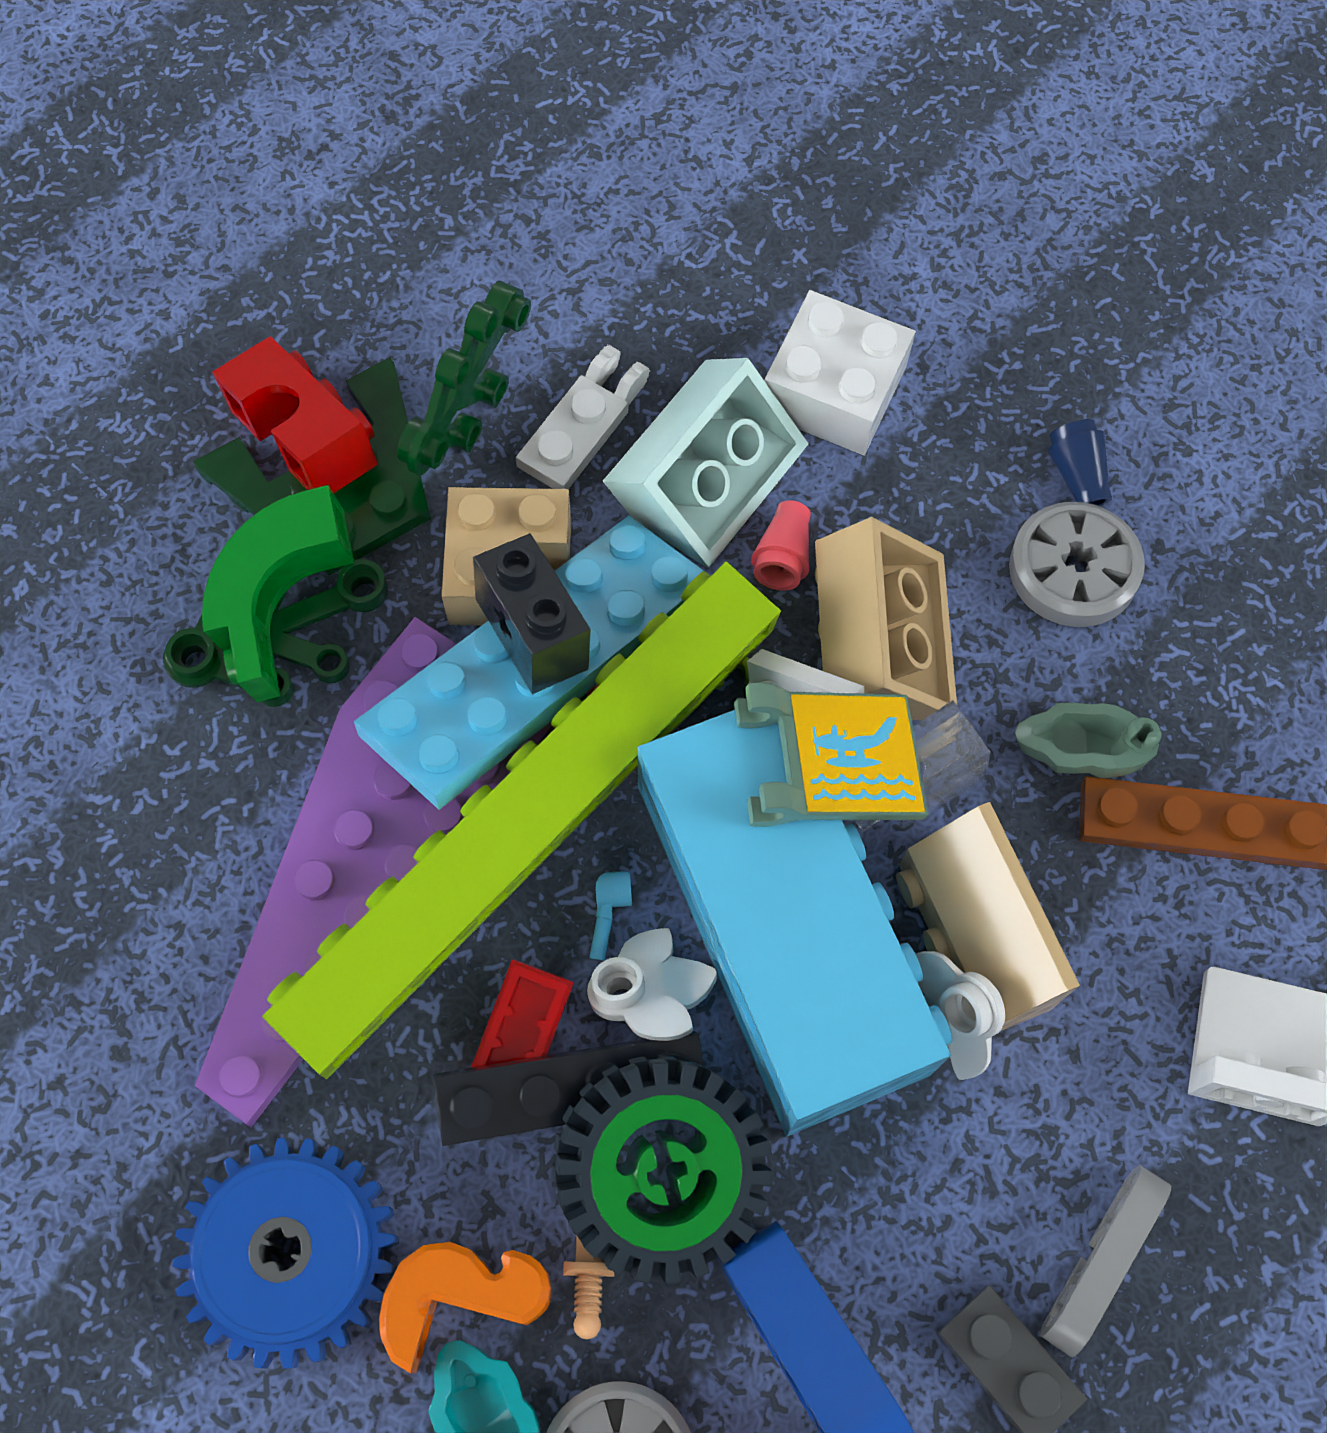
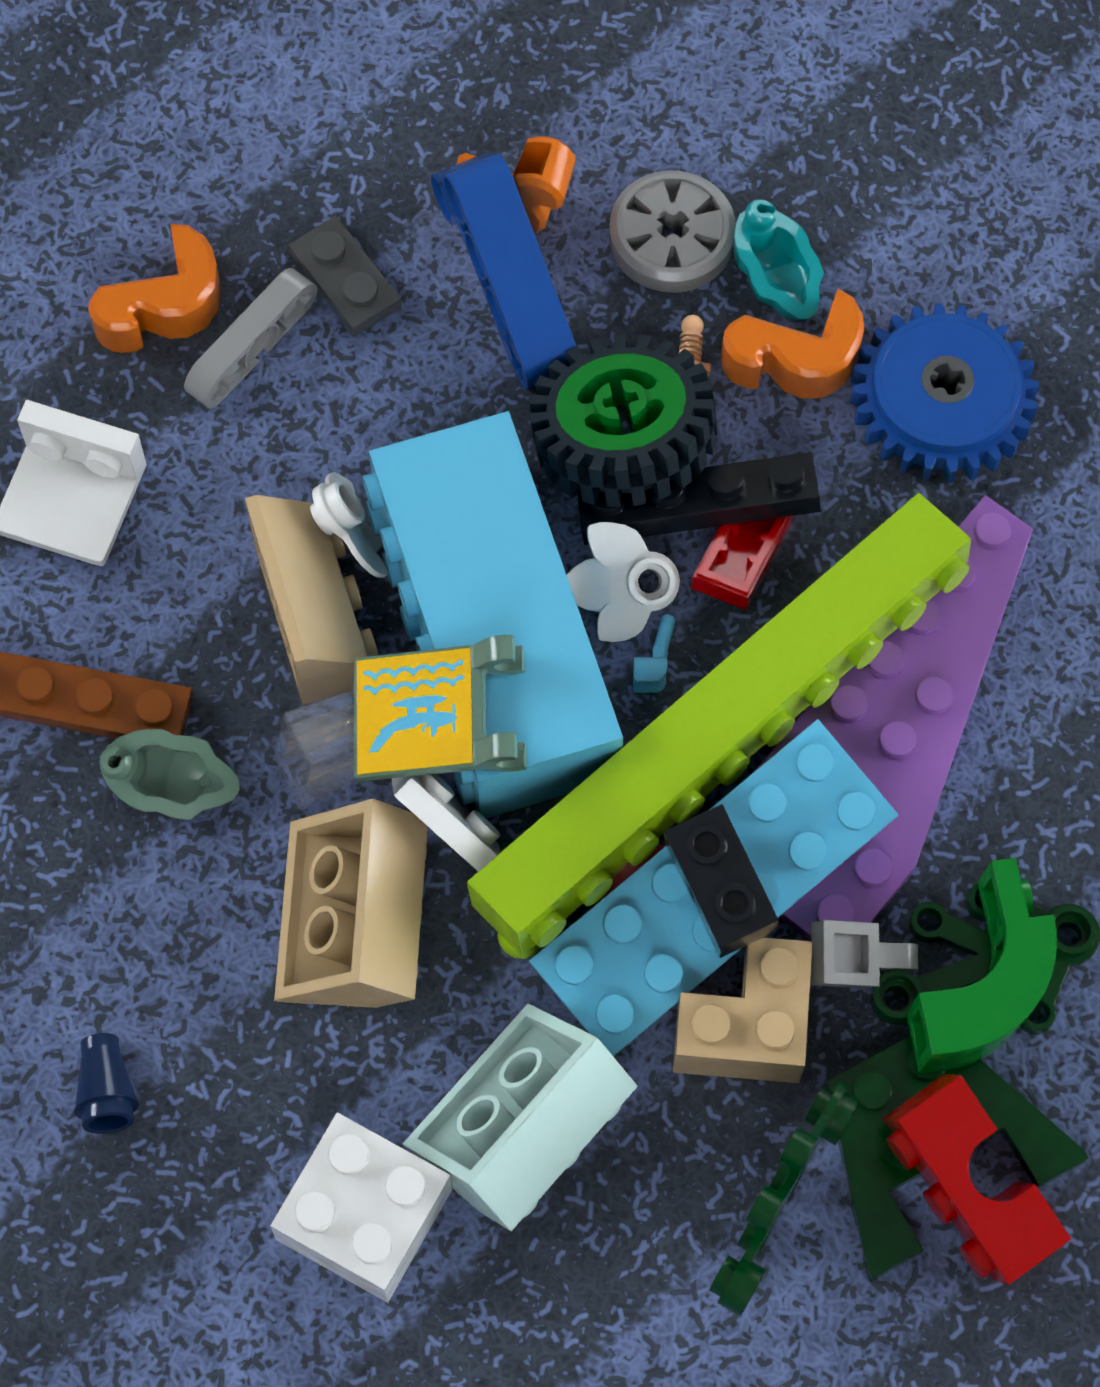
camera: 175 degrees left, 0 degrees up
white hinge [516,345,650,489] -> none
coral cone [751,500,811,591] -> none
light grey wheel [1009,502,1145,627] -> none
none -> orange animal [88,223,221,353]
none -> light grey plate [811,920,918,989]

